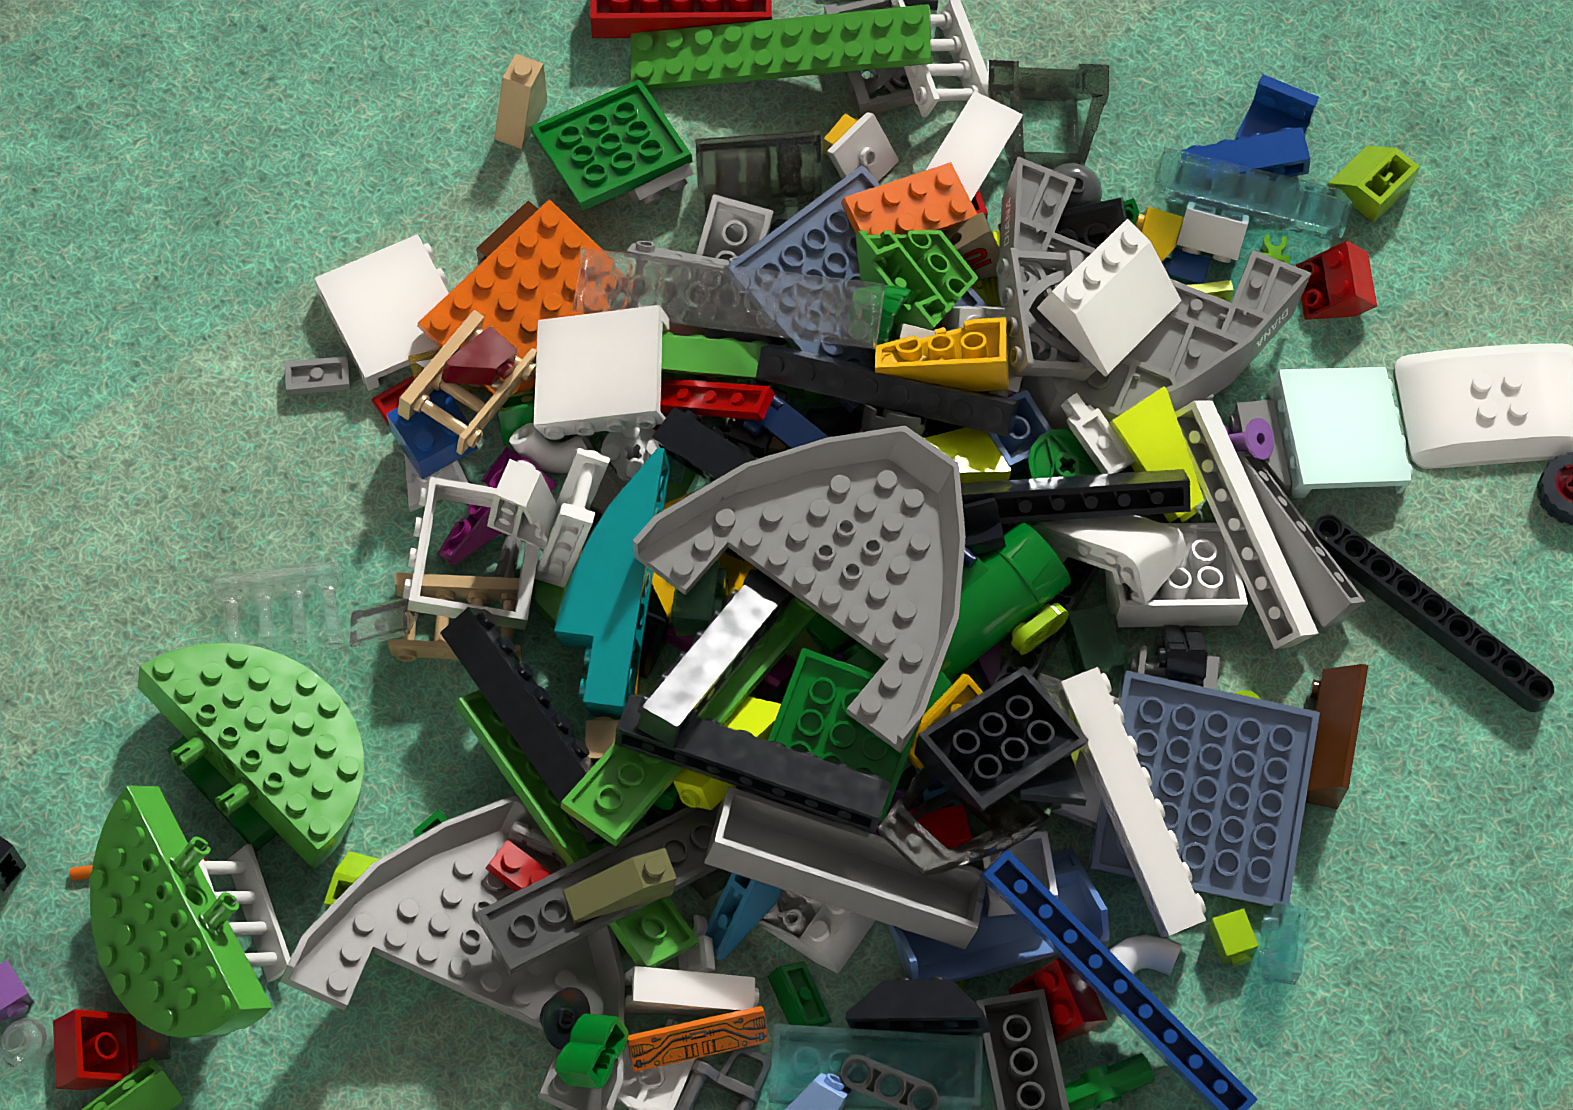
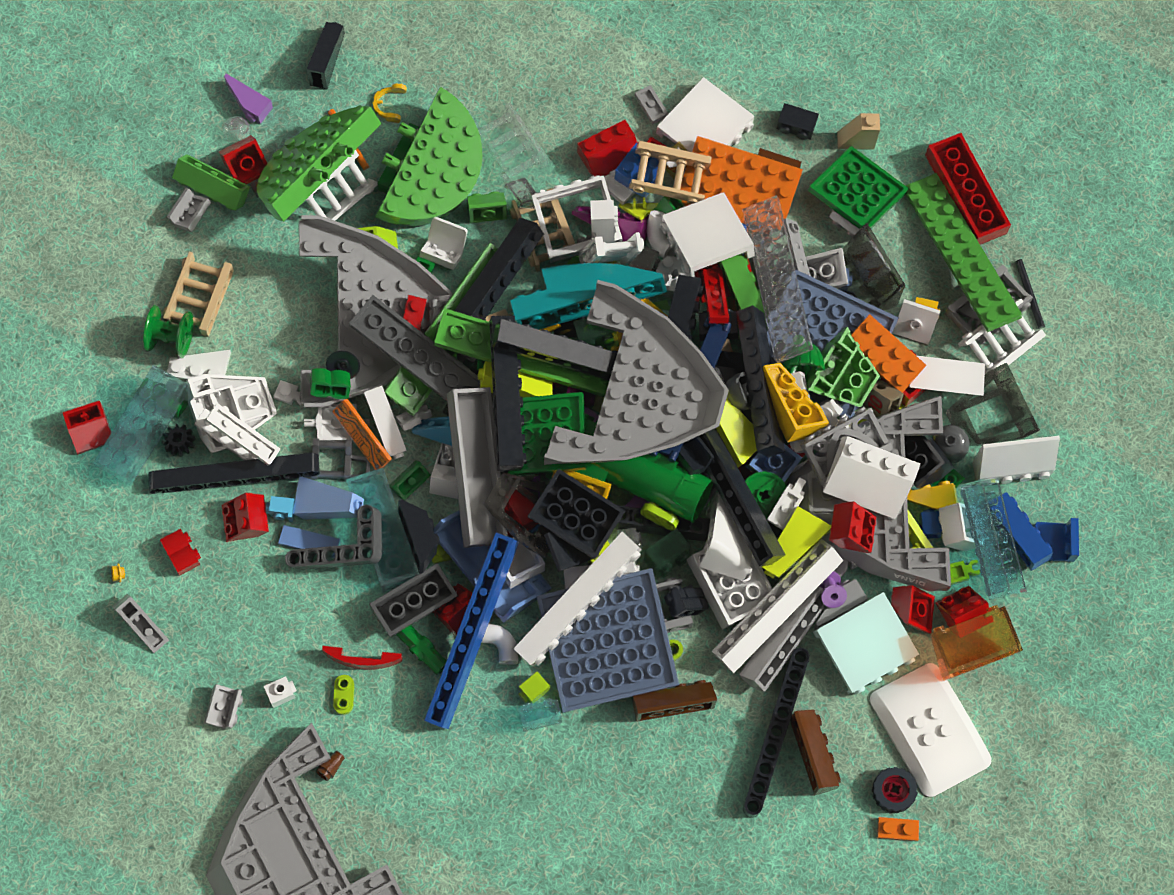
camera: 65 degrees right, 5 degrees up
dark red slope [441,326,518,385] -> none
olive slope [563,848,677,923] -> none
lime slope [1327,145,1420,223] -> none
none -> yellow piece [373,83,407,123]
none -> white bracket [419,217,468,270]
none -> bright green slope [467,191,507,223]
none -> red slope [577,120,638,177]
none -> neon yellow piece [619,197,658,220]
none -> black brick [776,103,819,140]
none -> reddish brown slope [790,709,841,796]
none -> red slope [829,501,876,553]
none -> red slope [891,585,935,634]
none -> clear orange windscreen [930,605,1023,681]
none -> white slope [972,436,1060,486]

